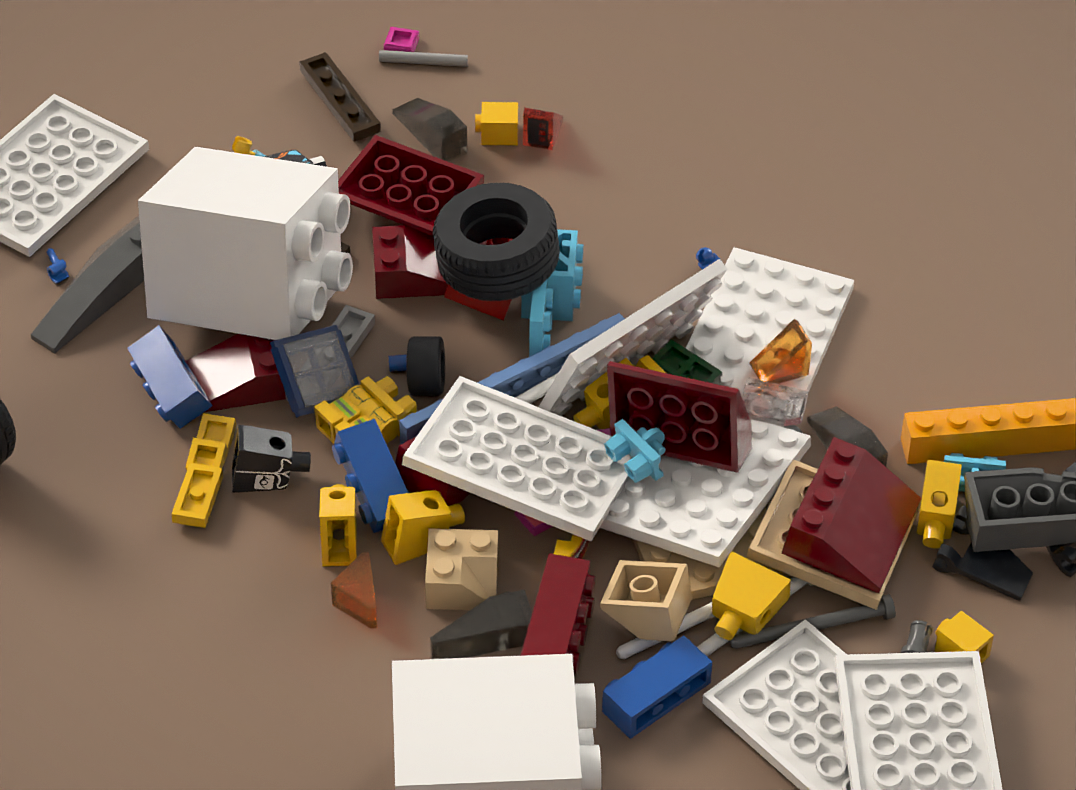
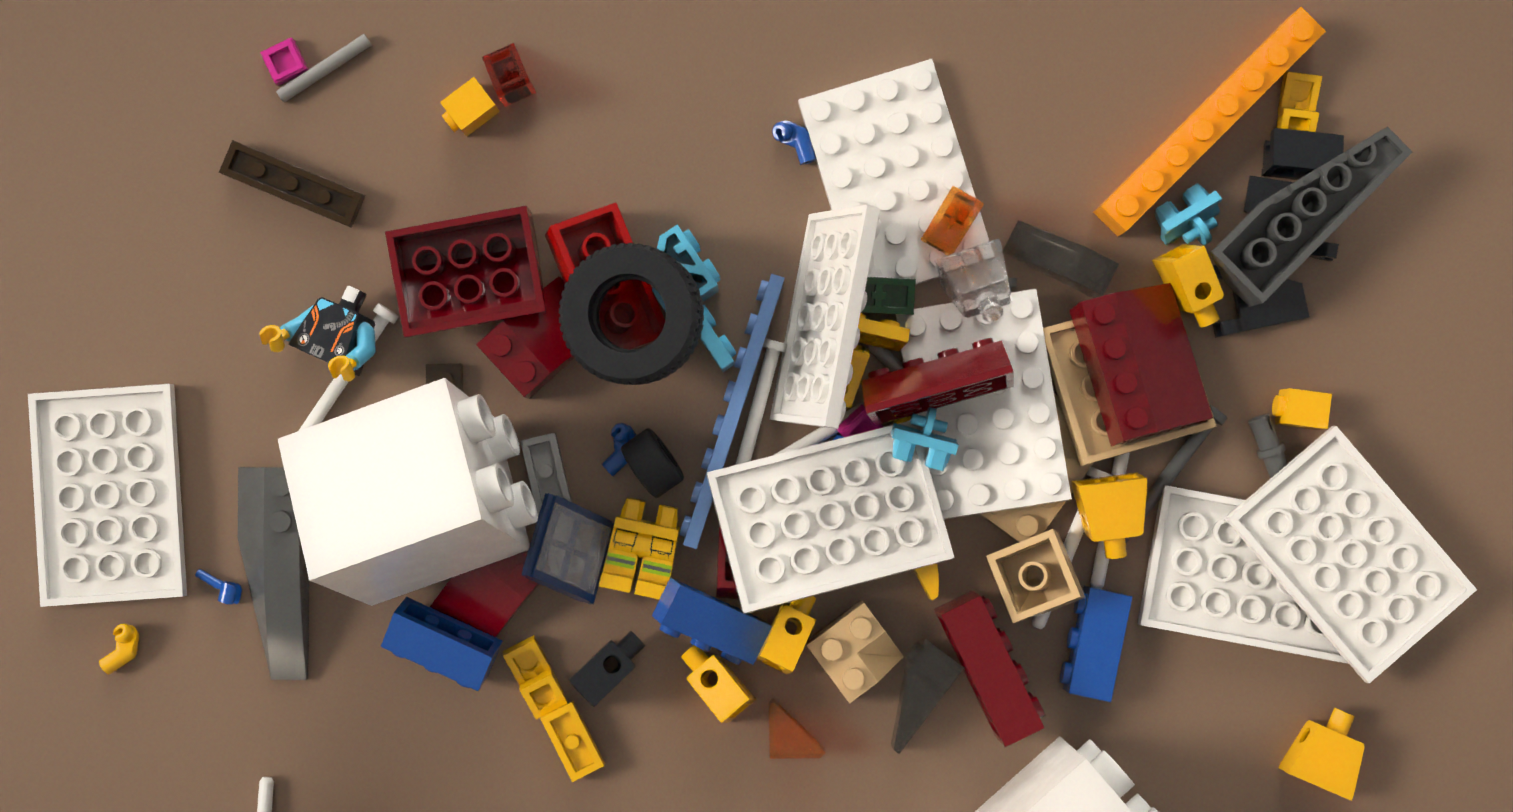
camera: 45 degrees left, 40 degrees up
clear smoke slope [392,98,468,162] -> none

